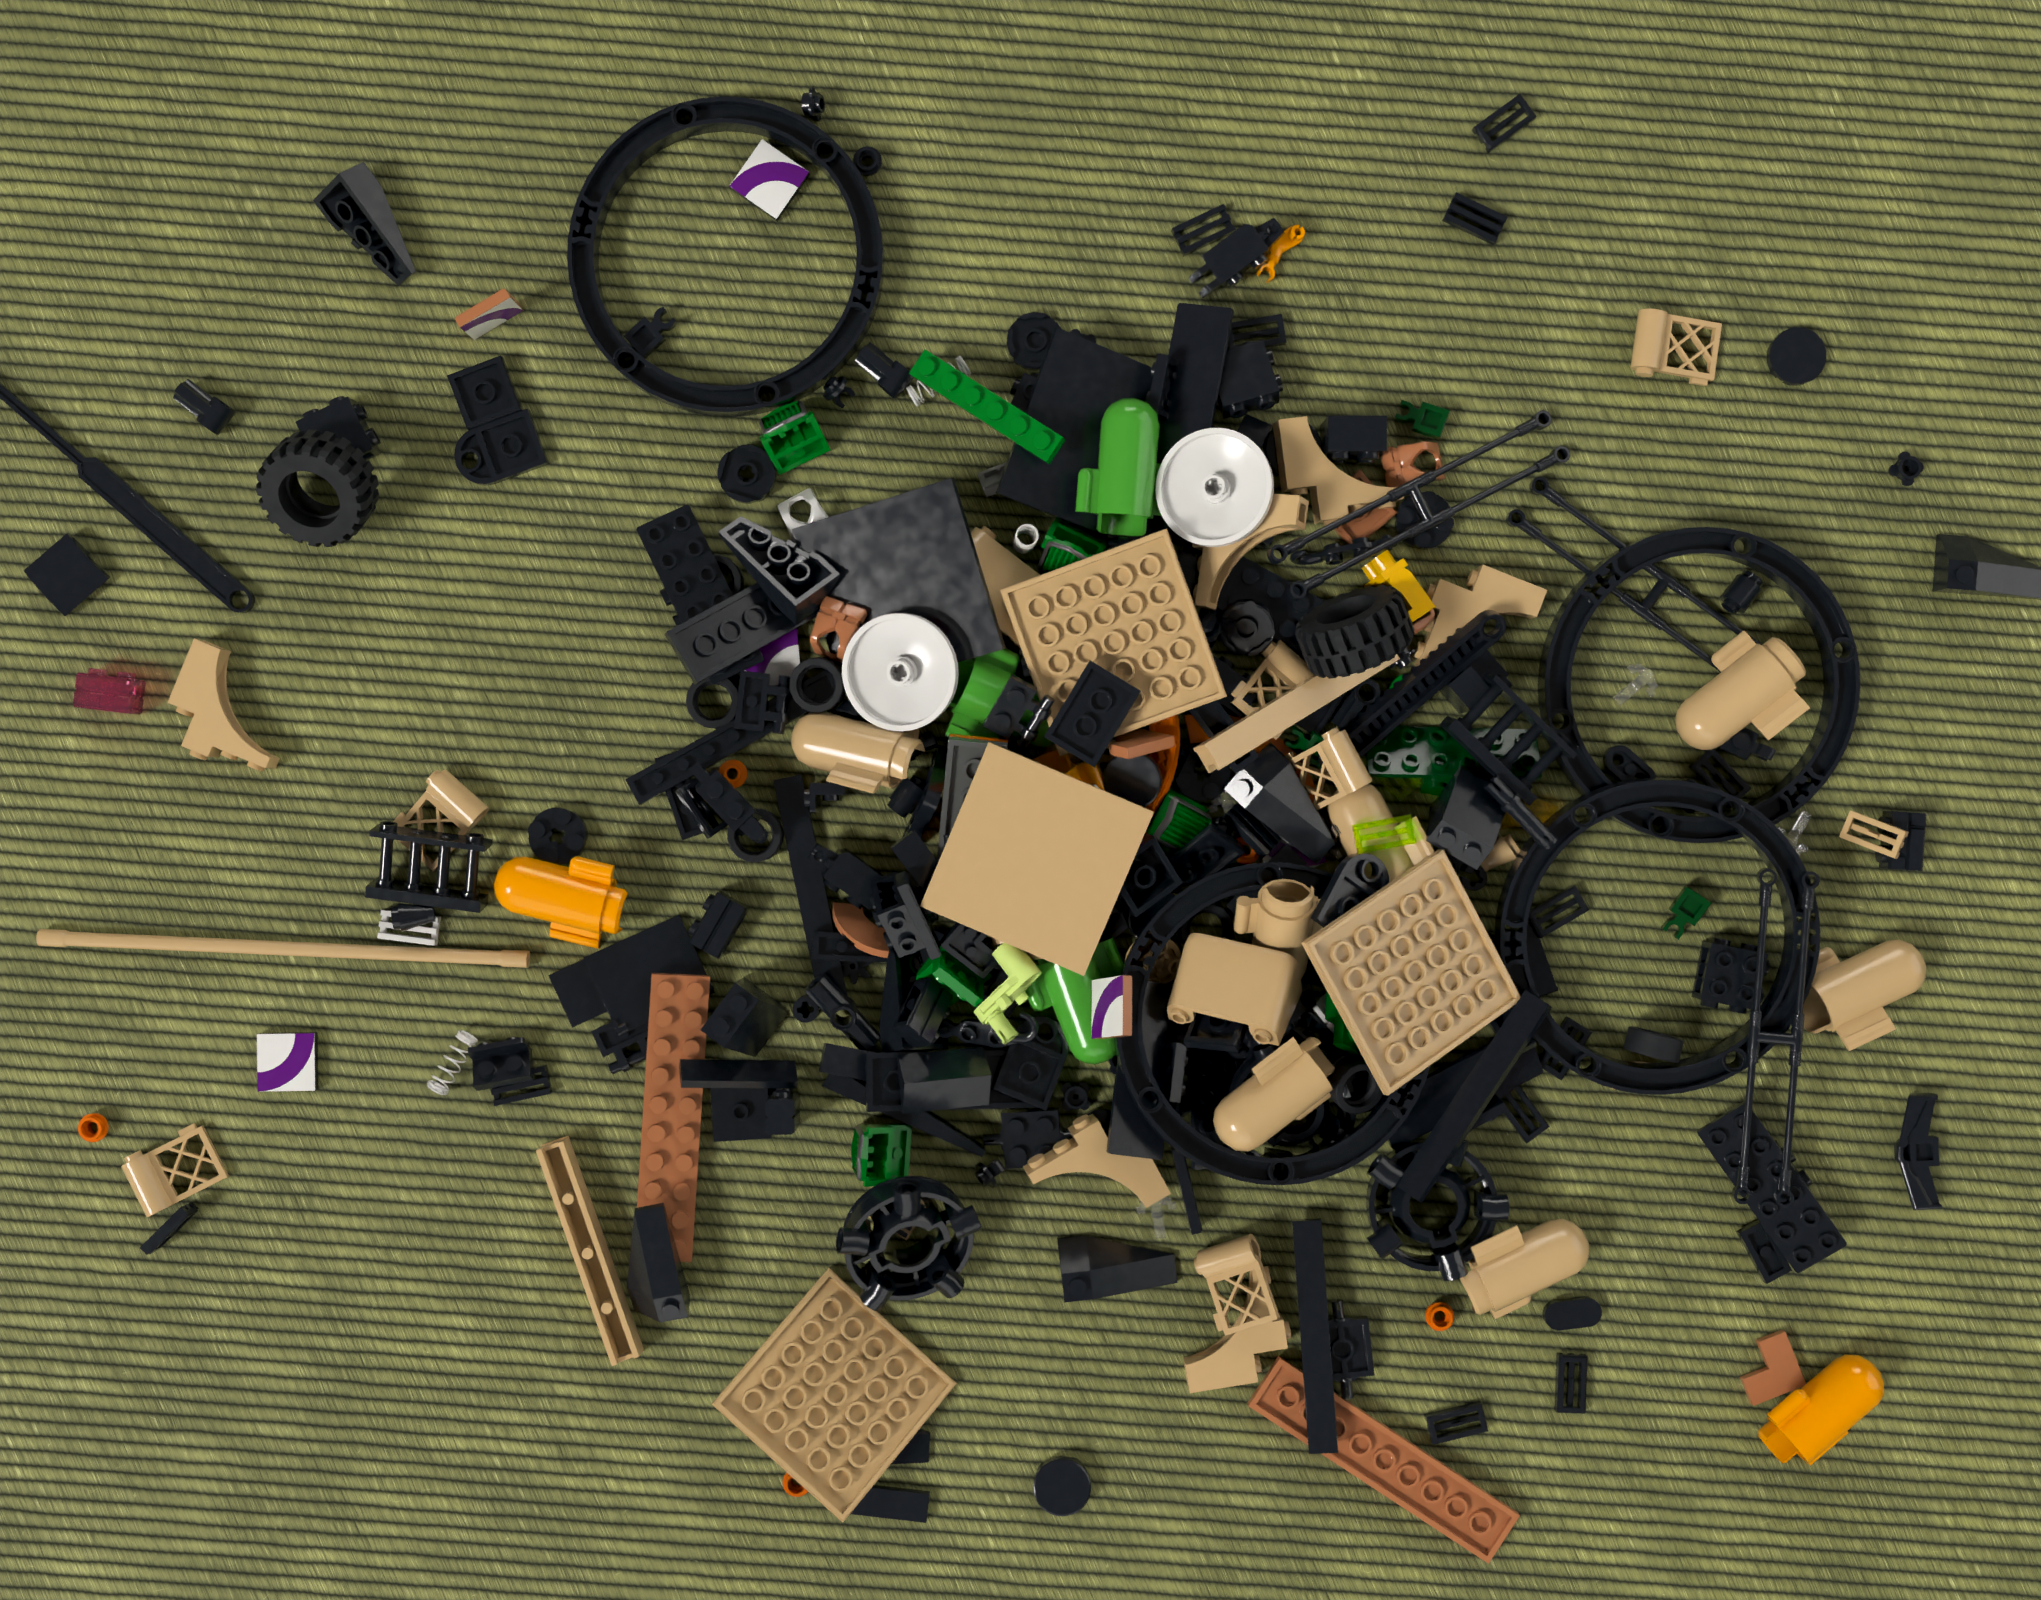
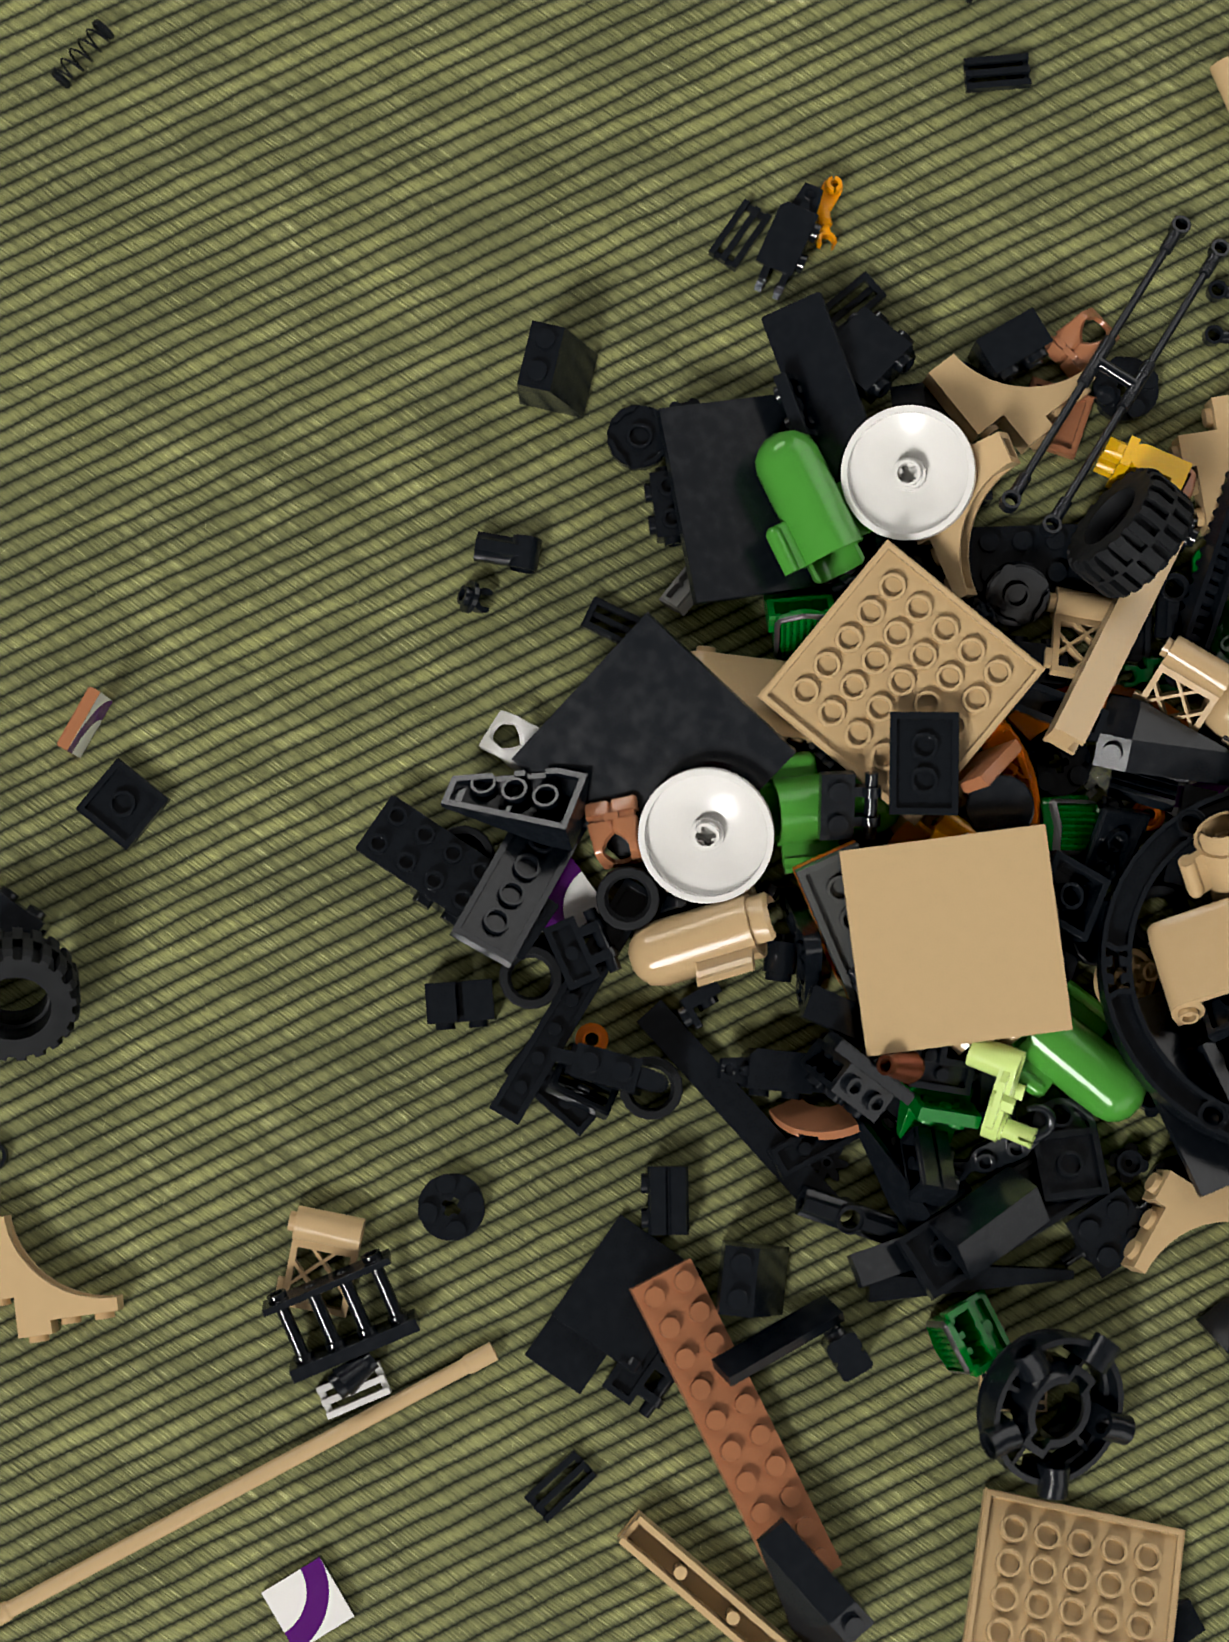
camera: 30 degrees left, 5 degrees down
white piece [427,1030,478,1095] -> none
black tile [454,409,549,486] -> none
black bracket [468,1037,533,1091] -> none
light orange piece [494,856,628,949] -> none
black piece [567,96,885,417] -> none
black plate [624,307,677,359] -> none
black plate [710,1088,772,1142] -> none
black plate [717,445,776,504] -> none
tile [729,139,810,222] -> none
green piece [759,401,831,475] -> none
black bush [793,994,821,1023] -> none
black plate [801,87,825,121] -> none
black plate [853,146,882,176] -> none
white piece [906,356,971,407] -> none
green plate [909,349,1065,464] -> none
black plate [975,1159,1006,1188] -> none
white piece [1013,524,1039,554] -> none
tile [1091,975,1132,1039] -> none
black piece [1290,535,1397,565] -> none
dark green plate [1395,400,1450,440] -> none
none -> black piece [425,979,496,1031]
none -> black slope [517,320,598,418]
none -> black tile [580,596,641,644]
none -> copper cone [877,1051,925,1084]

